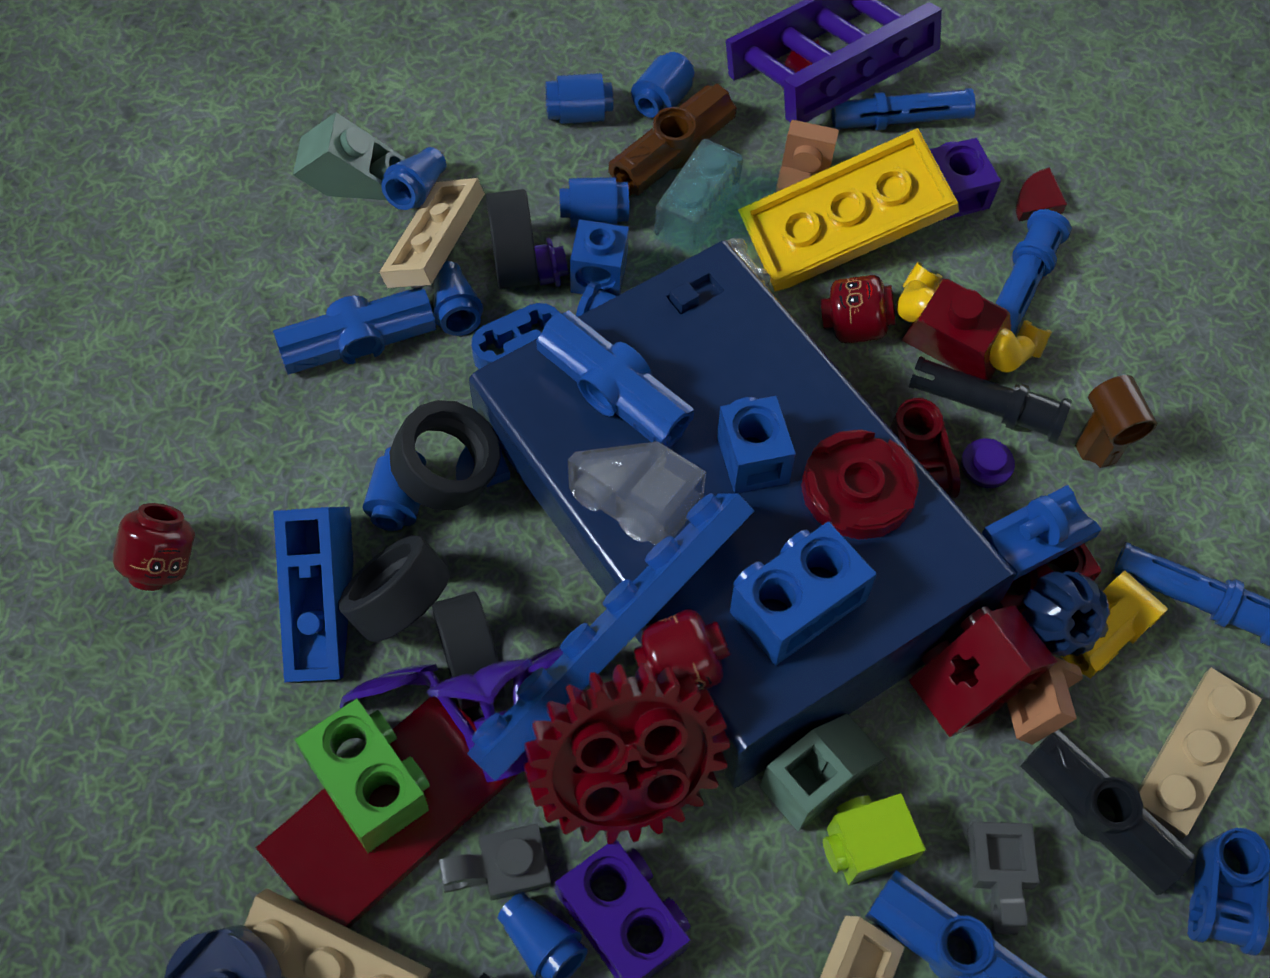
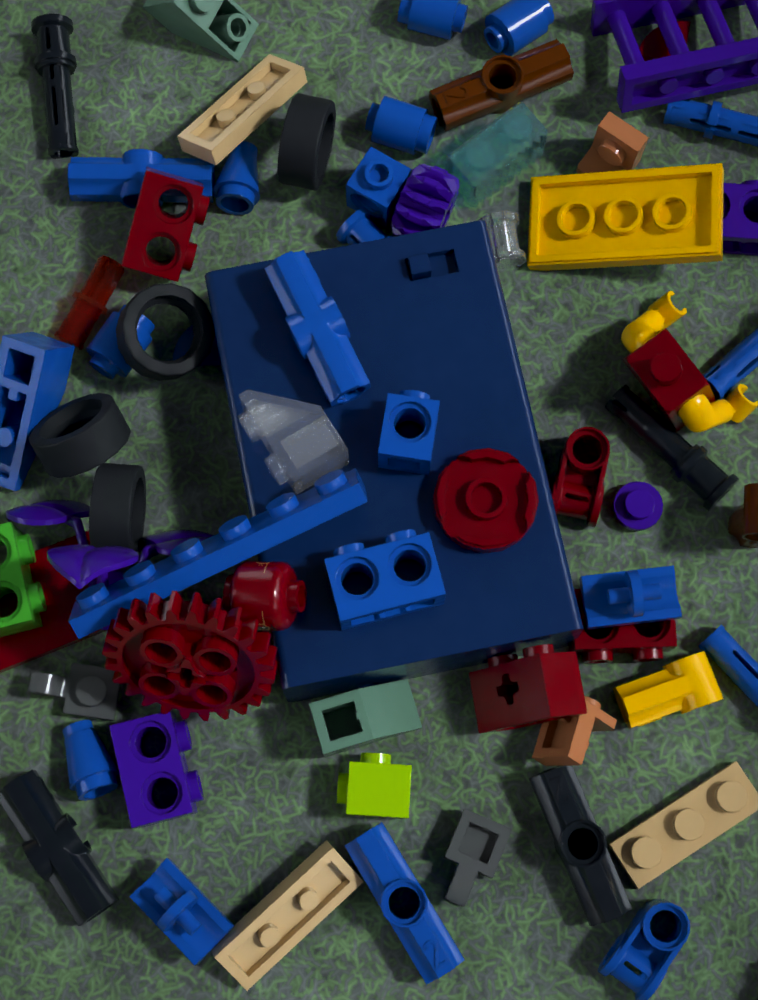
camera: 25 degrees right, 15 degrees up
blue cone [381,147,447,210] -> none
blue beam [471,303,559,369] -> none
dark purple plate [535,238,569,287] -> none
dark red head [821,275,896,343] -> none
dark blue piece [1022,571,1110,657] -> none
none -> black pin [31,14,79,159]
none -> clear red axle [54,255,124,350]
none -> dark red brick [121,167,210,282]
none -> dark purple gear [391,163,460,236]

